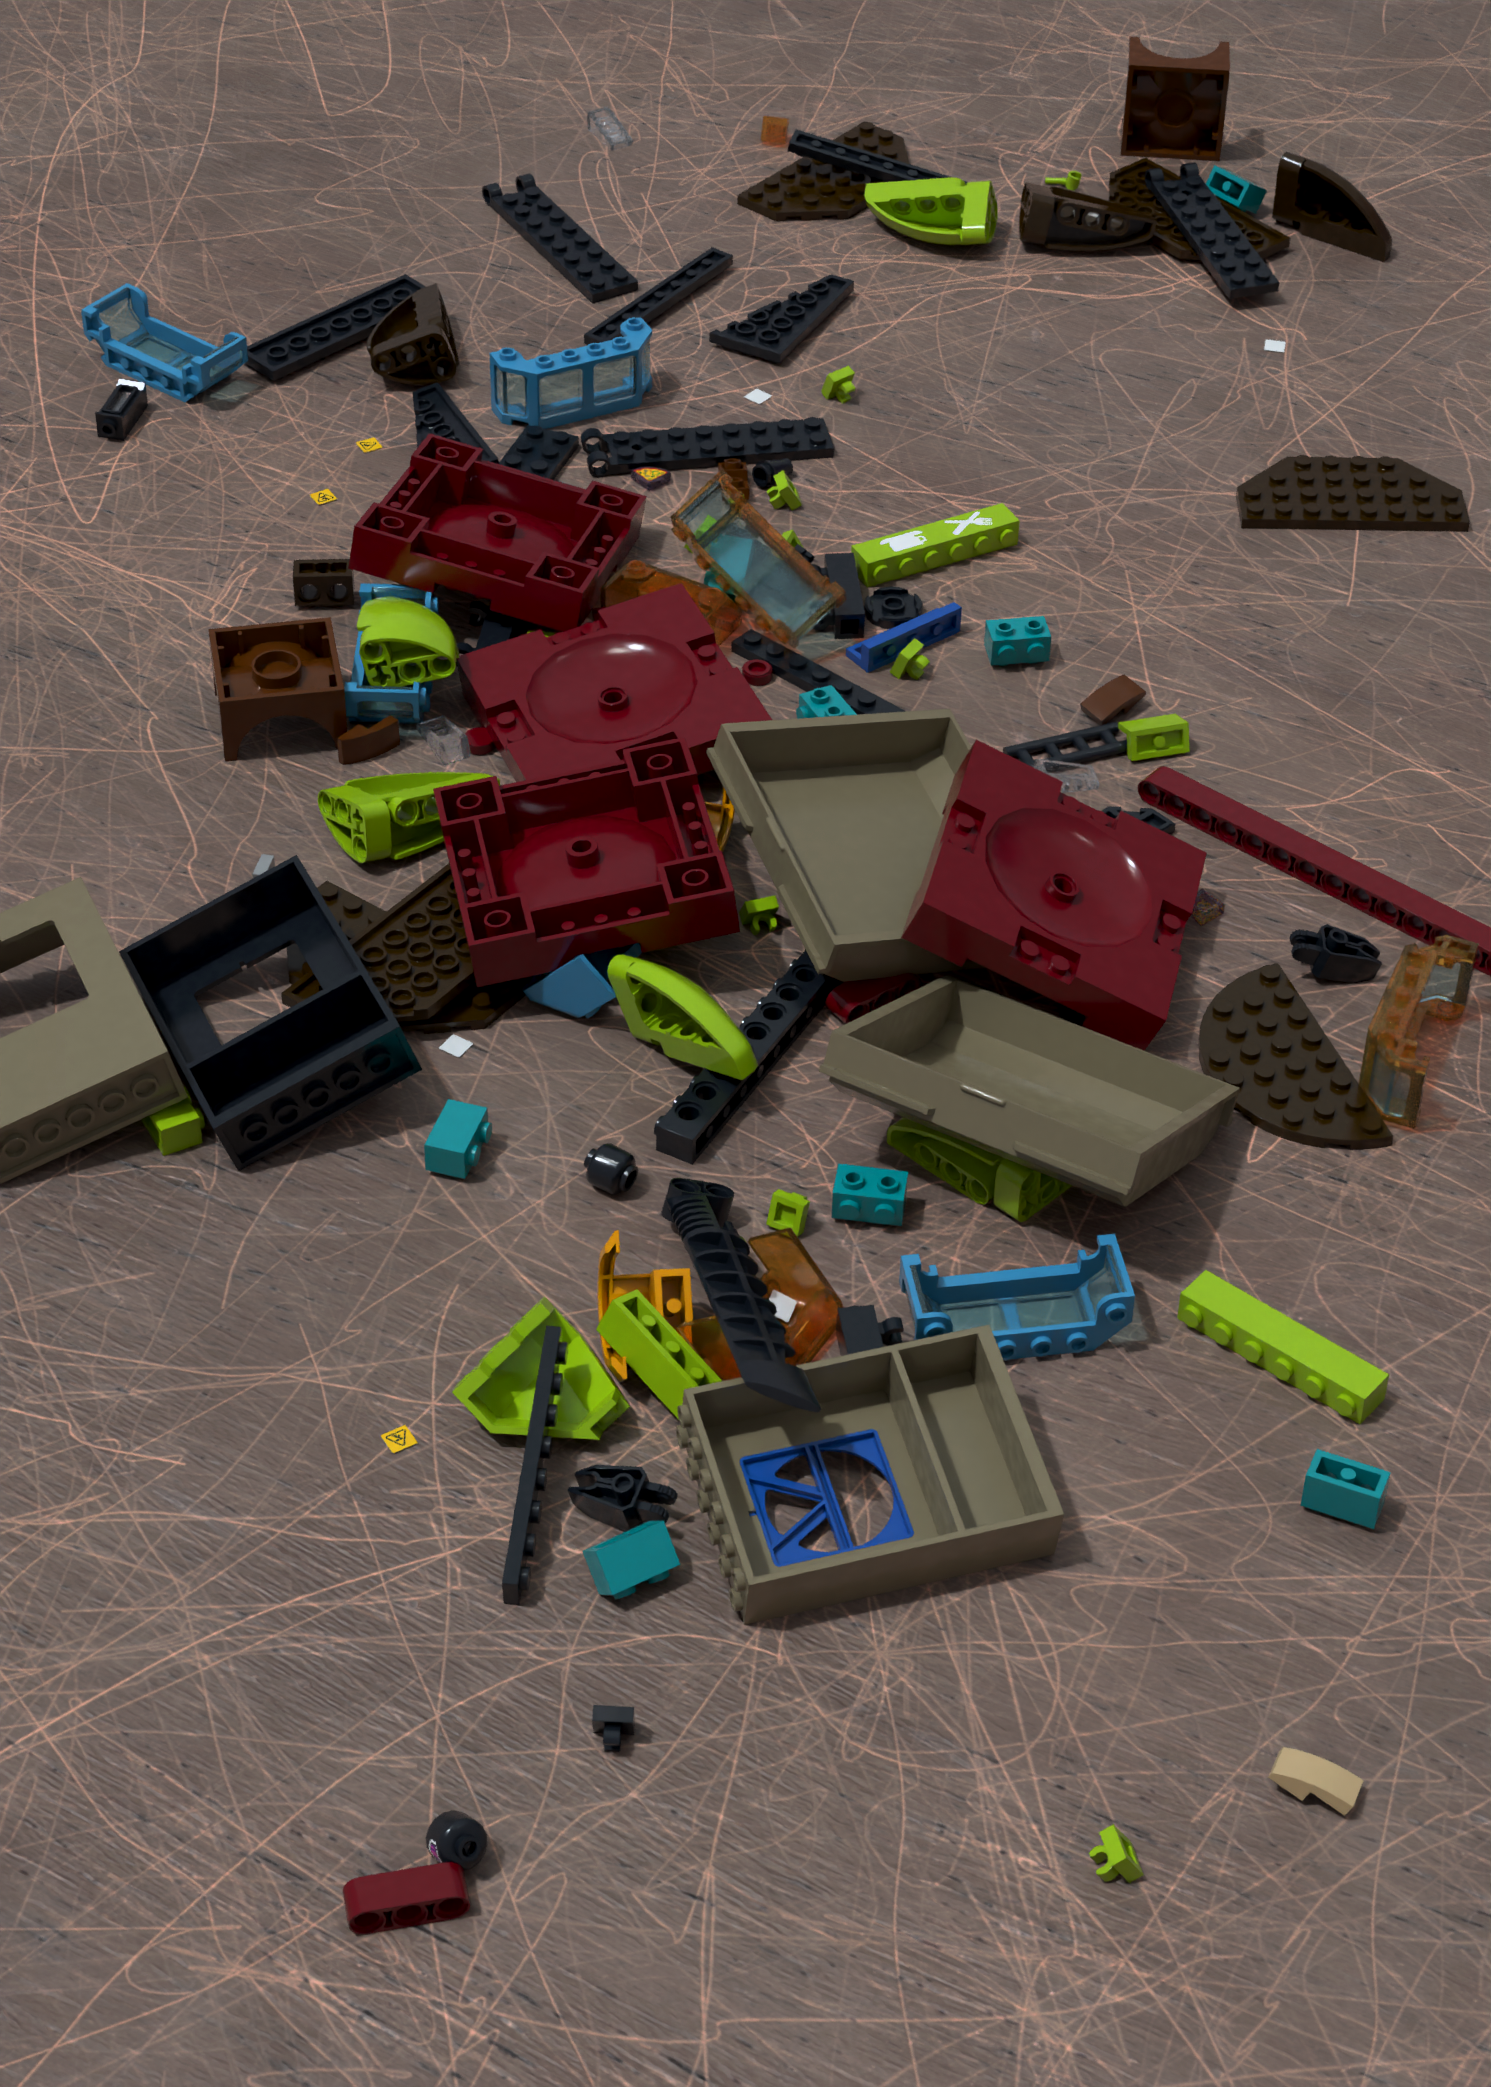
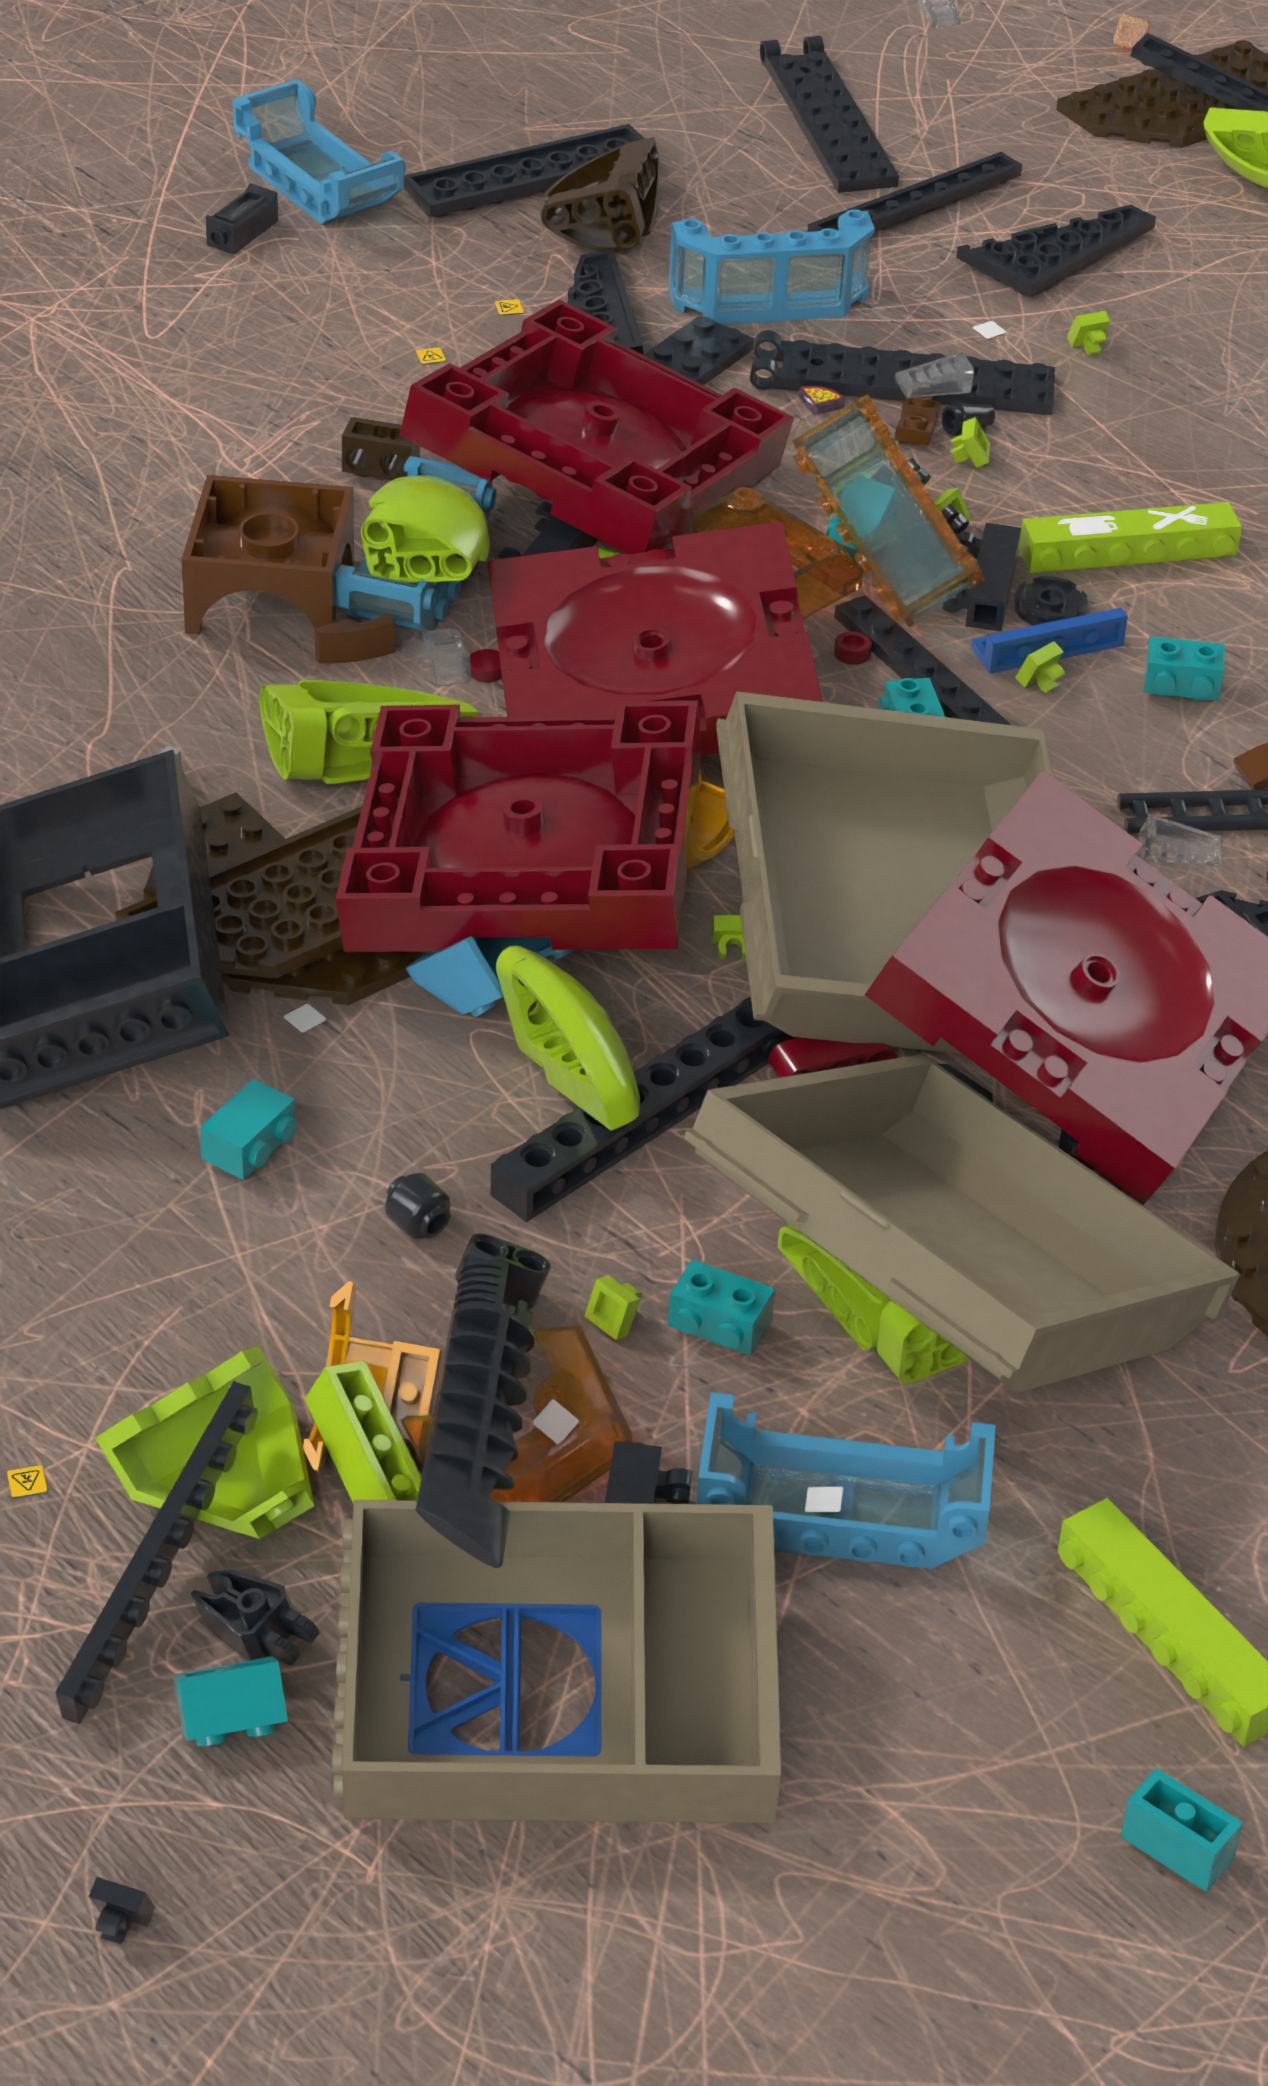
camera: 15 degrees right, 0 degrees up
none -> white sticker [805,1487,843,1512]
none -> clear slope [895,353,974,398]

